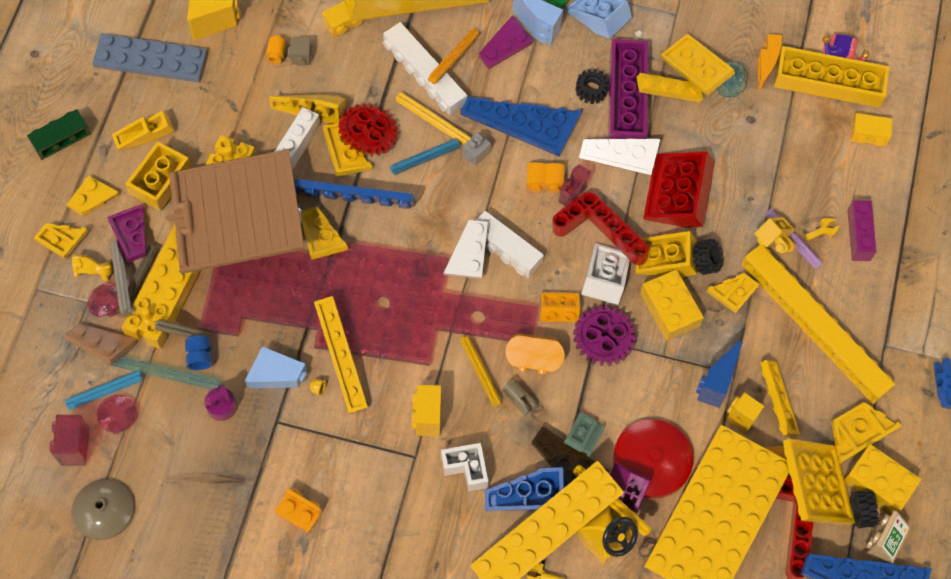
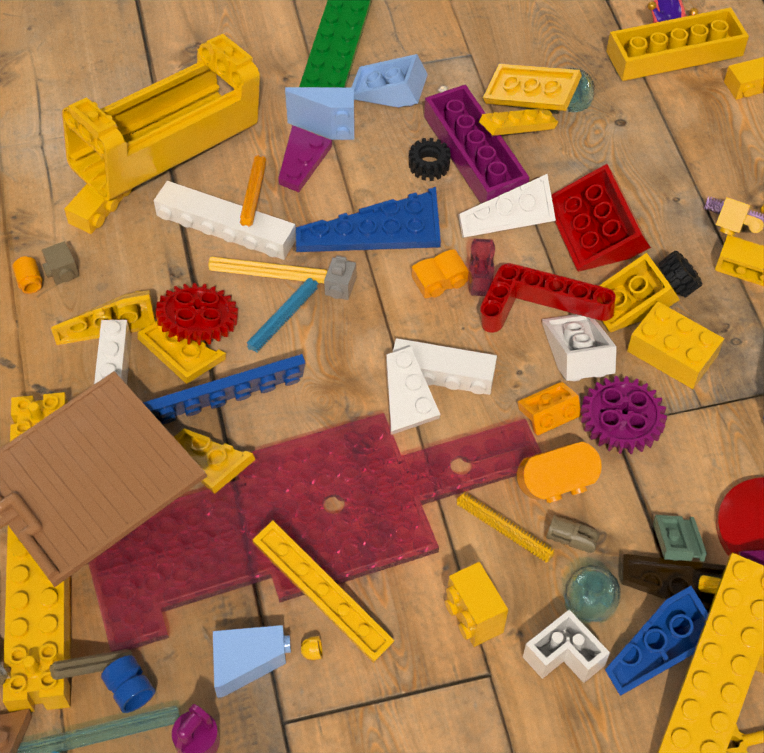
camera: 25 degrees left, 10 degrees down
yellow wing [706,273,760,314] -> none
light orange slope [757,34,782,89] -> none
none -> clear light blue cylinder [563,565,621,624]

